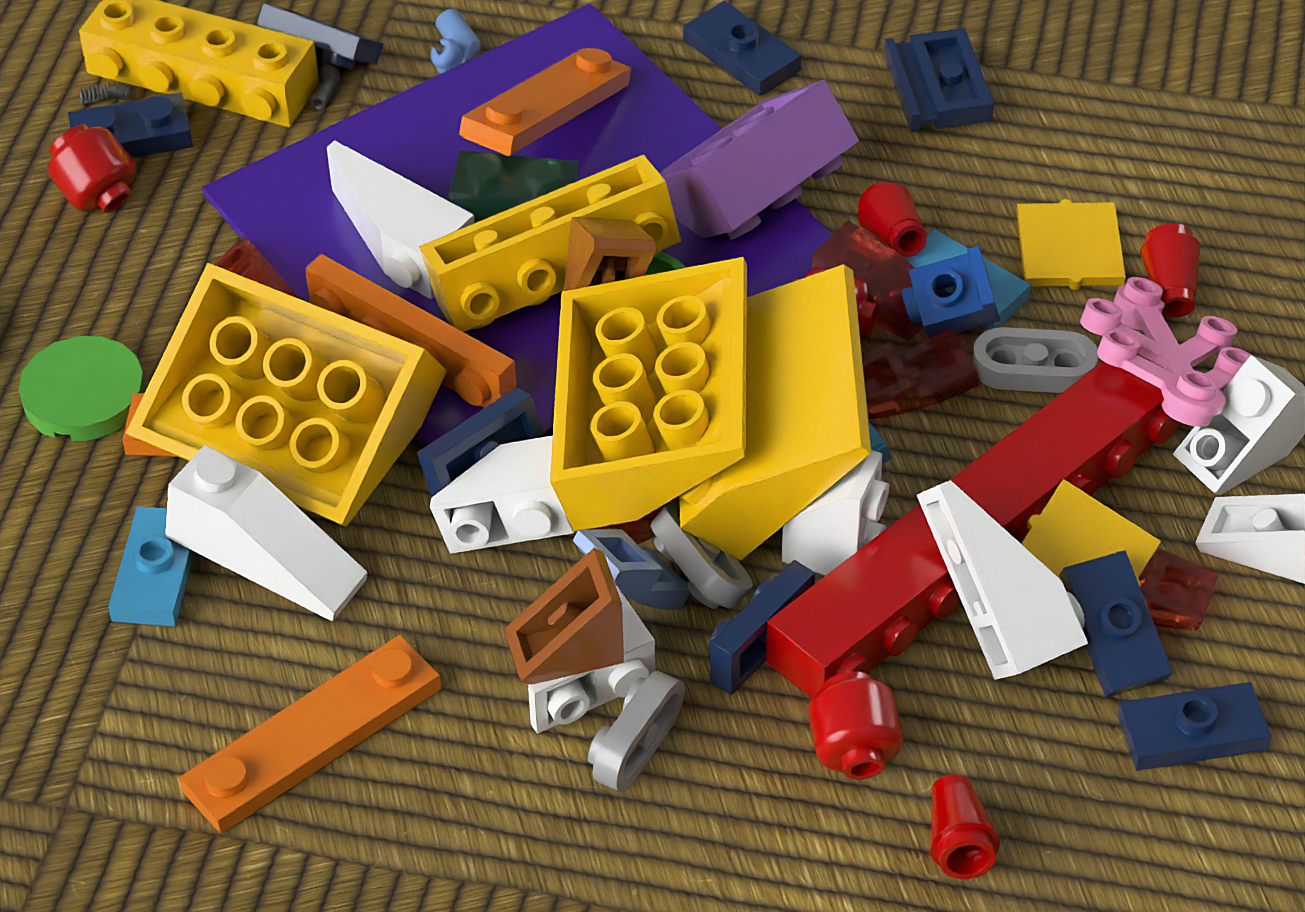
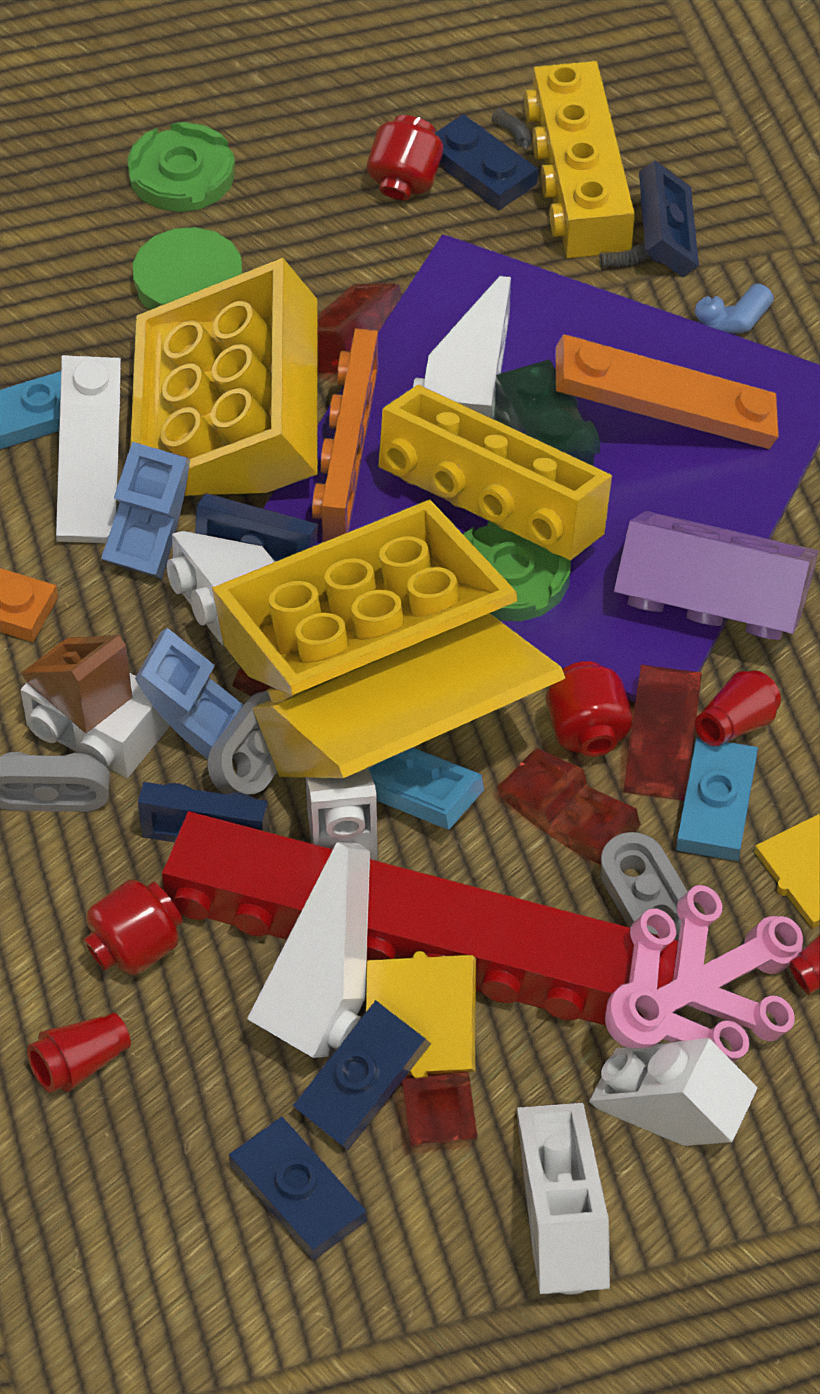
camera: 60 degrees right, 5 degrees up
dark orange slope [564,217,656,291] -> none
blue brick [901,245,1001,341] -> none
none -> medium blue slope [101,442,190,579]

